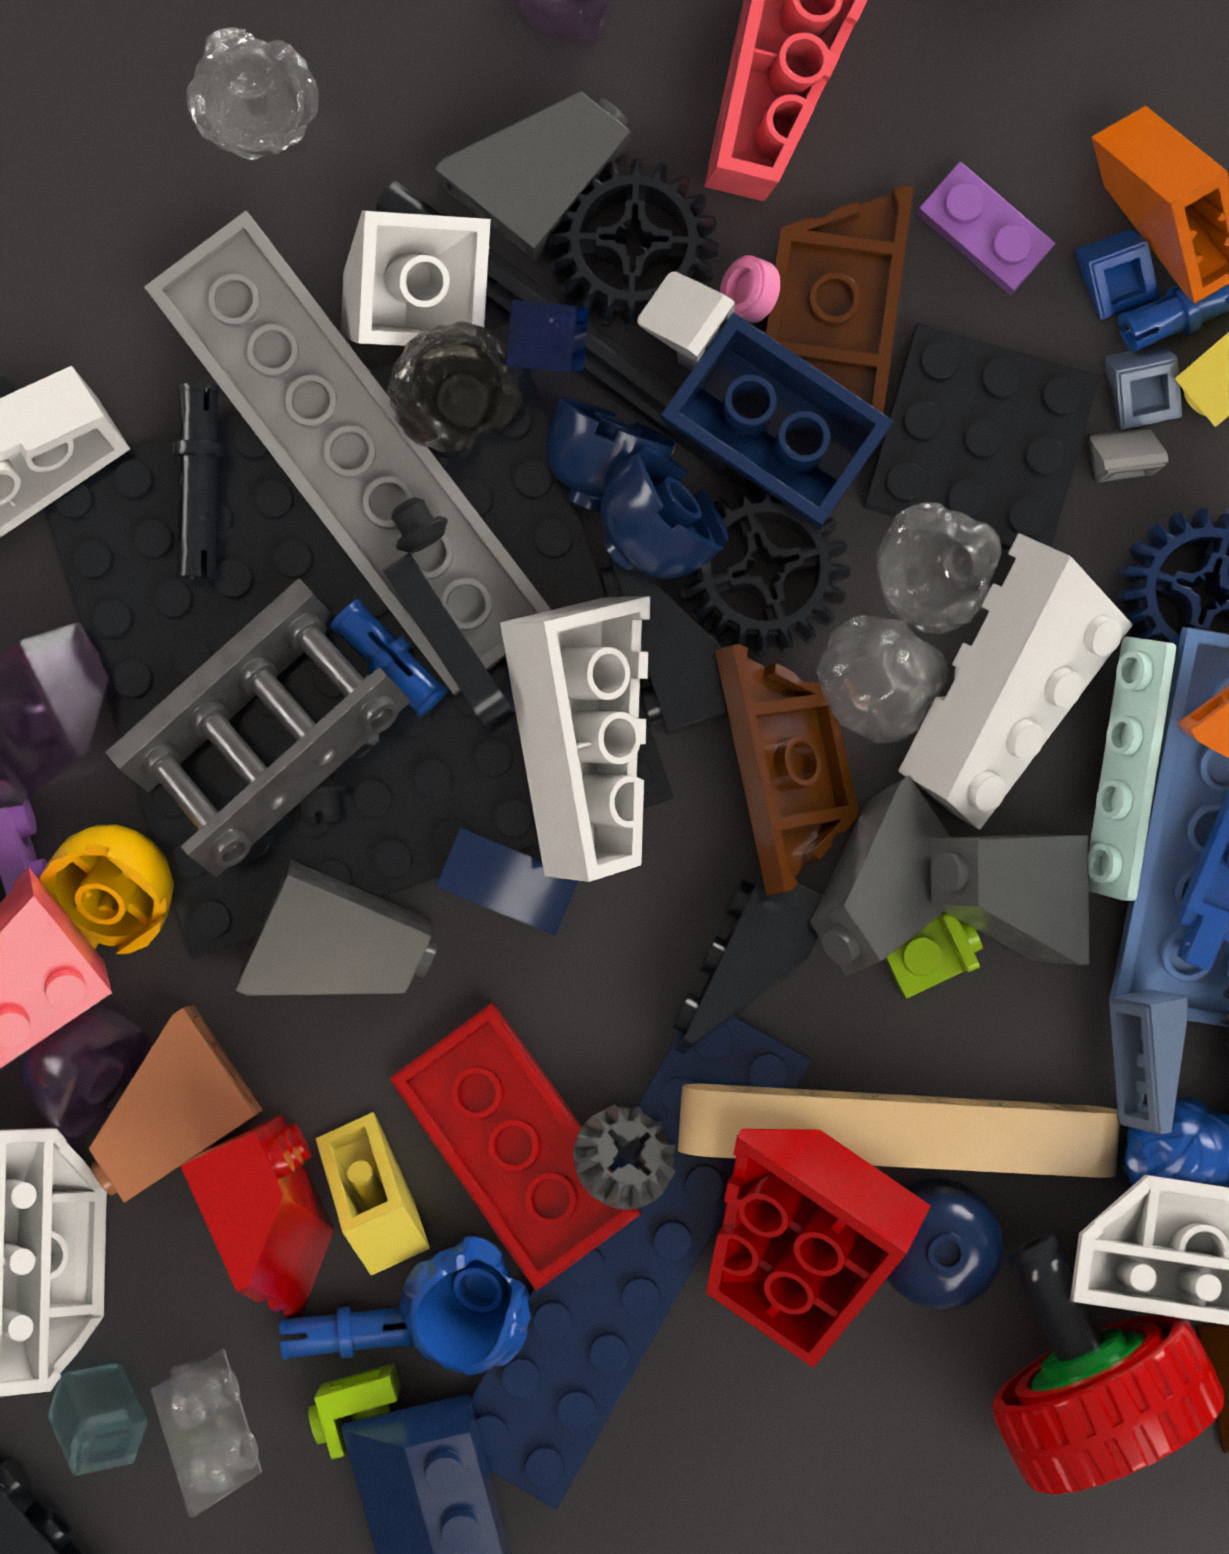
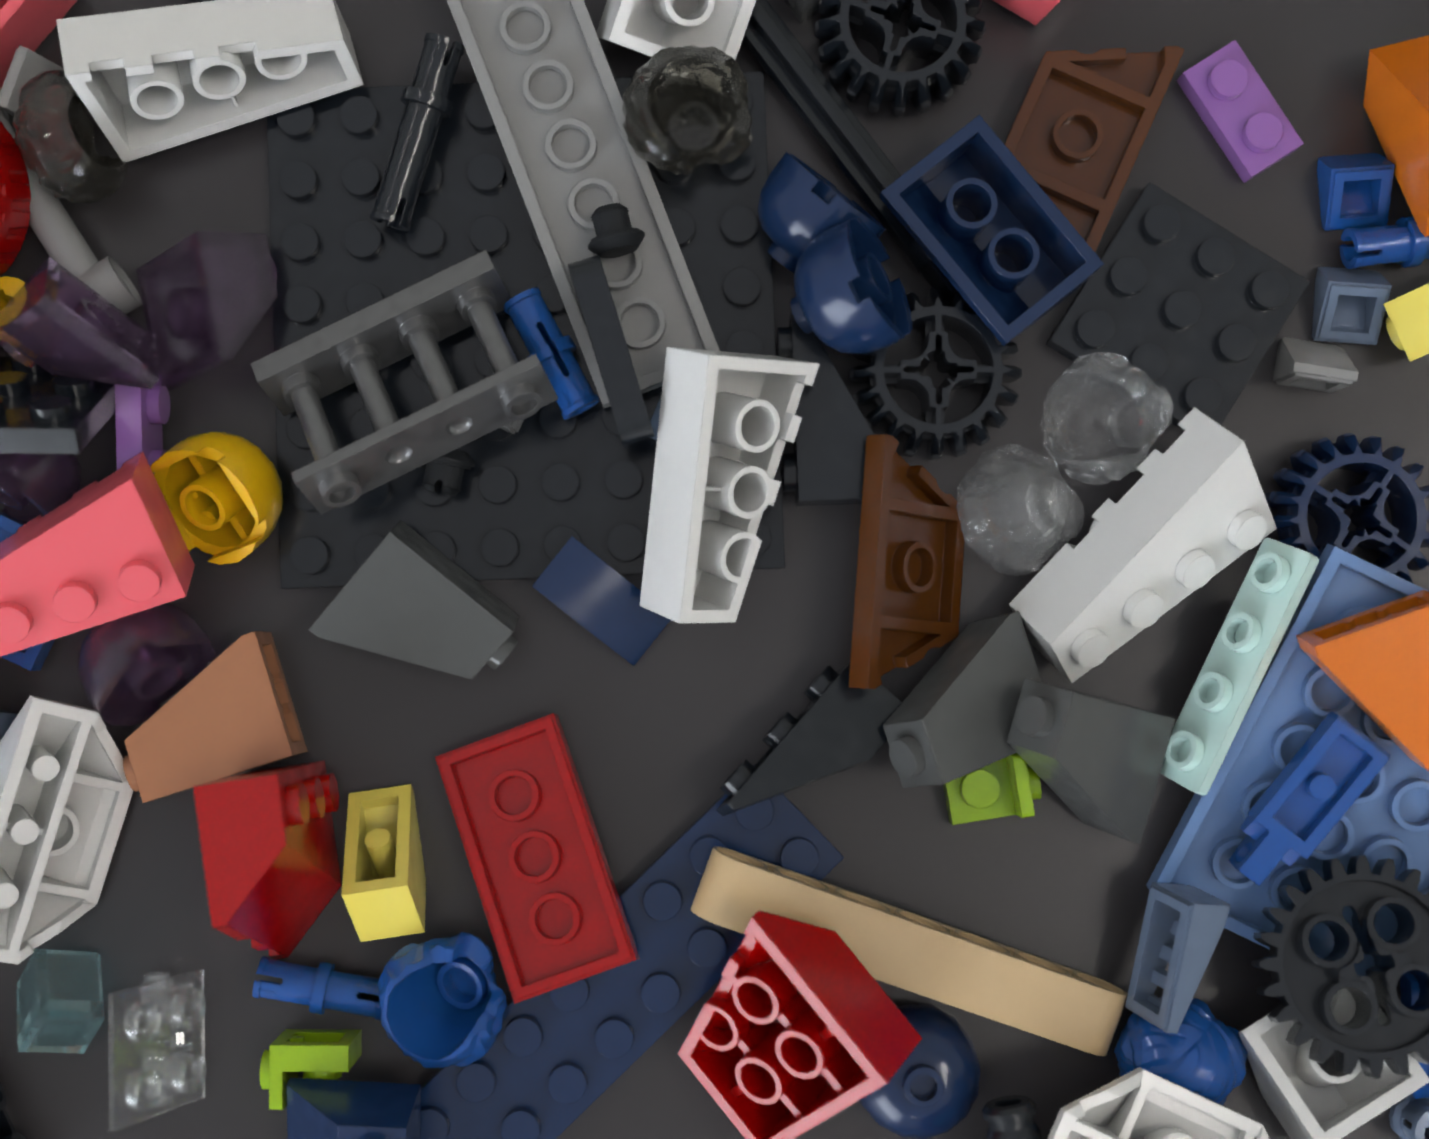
camera: 15 degrees right, 0 degrees up
clear blue brick [506,300,589,373] -> none
dark grey gear [573,1104,676,1210] -> none
white slope [637,272,735,371] -> none
bright pink tile [720,255,780,323] -> none

